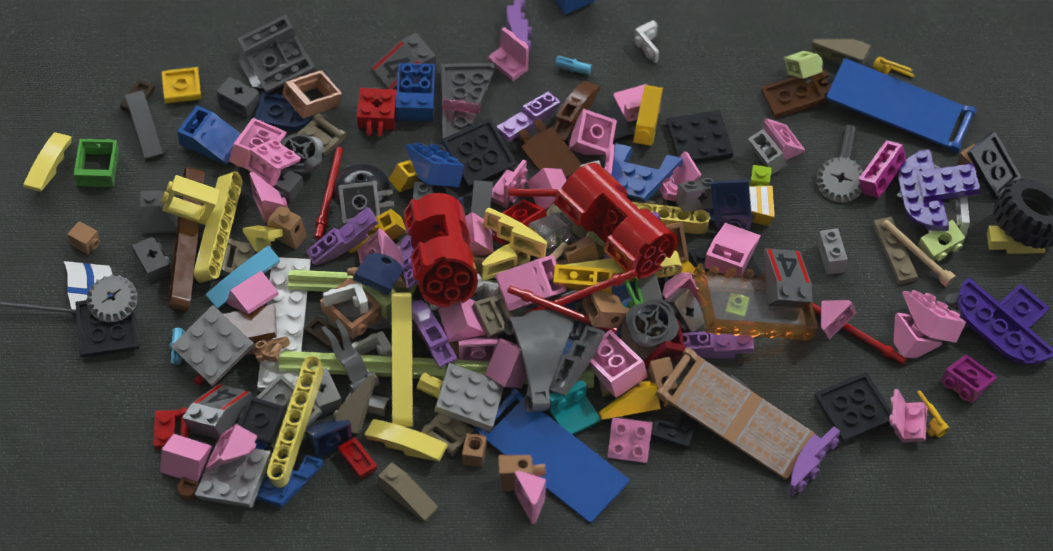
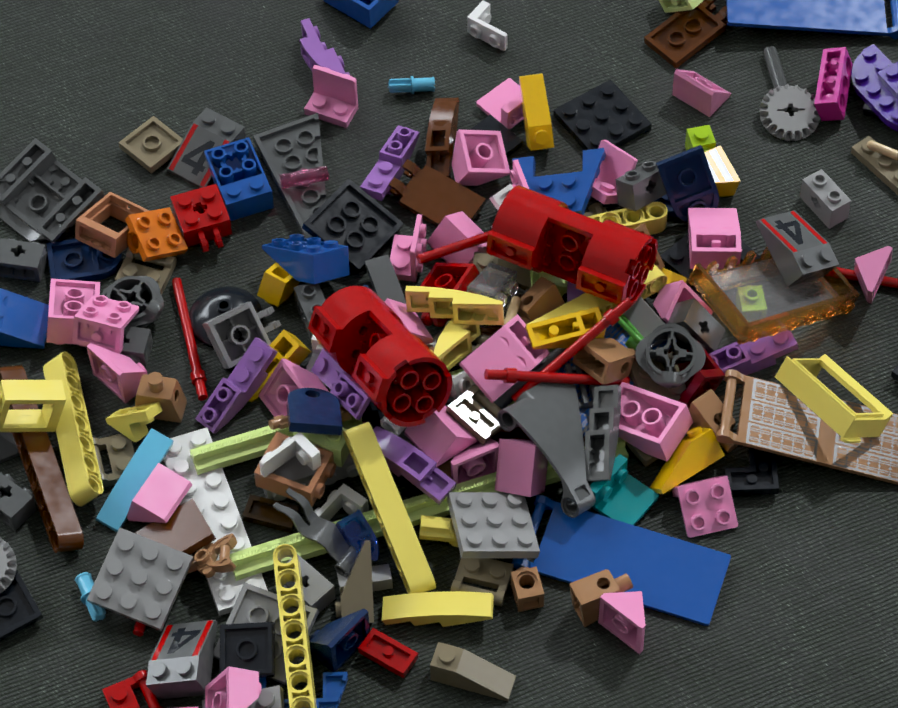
camera: 20 degrees left, 0 degrees up
light grey brick [748,129,787,175] -> none
none -> dark tan plate [119,116,183,174]
none -> orange plate [125,207,188,262]
none -> clear blue plate [336,509,379,561]
none -> light yellow piece [775,354,893,443]

